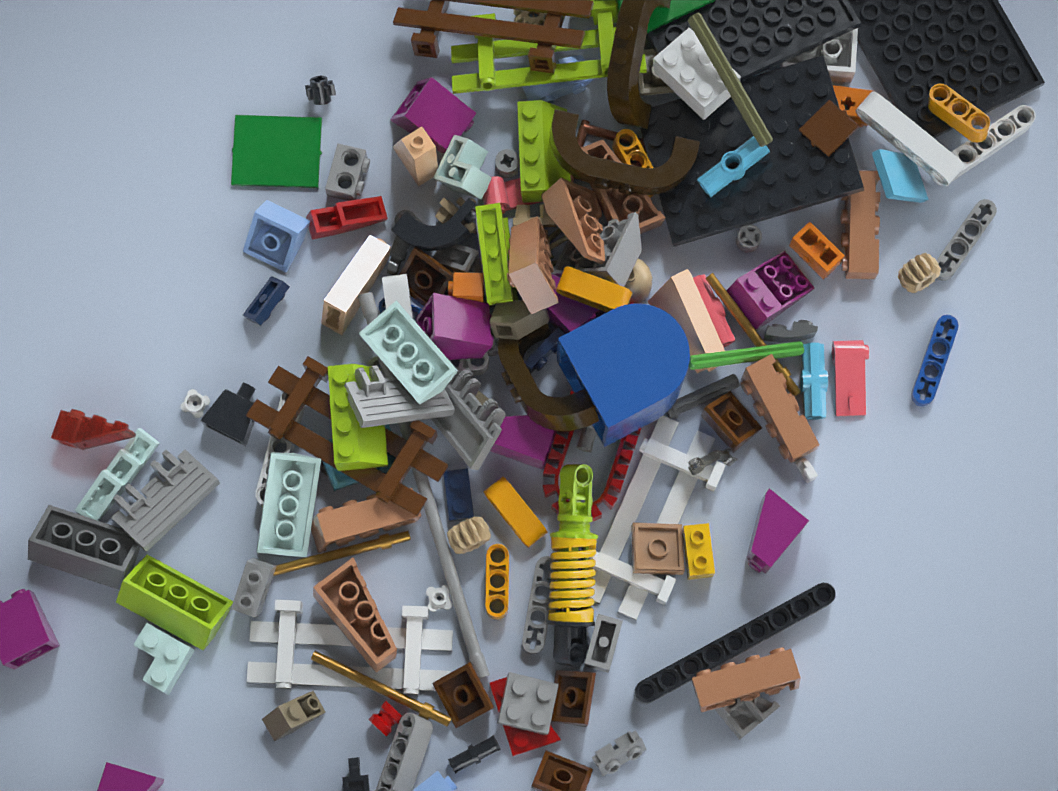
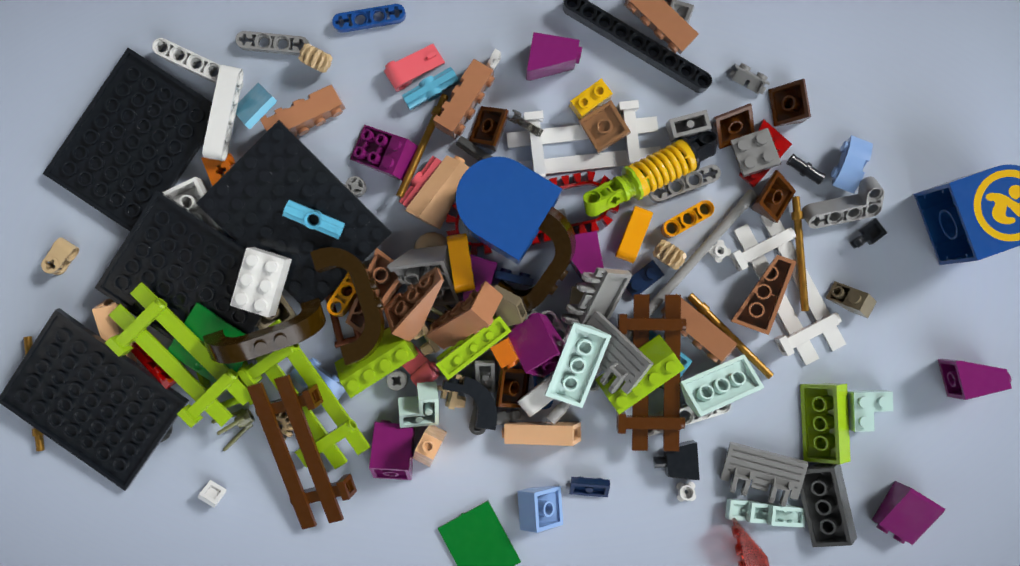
camera: 115 degrees left, 10 degrees up
light grey brick [231,558,276,617] -> none
black gear [305,75,336,105] -> none
red slope [306,196,388,240] -> none
light grey brick [325,143,370,201] -> none
red wheel [368,701,402,737] -> none
olive axle [688,13,773,147] -> none
bright green axle [689,341,804,370] -> none
dark grey slope [763,320,818,343] -> none
orange brick [789,222,845,280] -> none
reddish brown piece [799,100,859,157] -> none
light orange beam [928,84,990,143] -> none

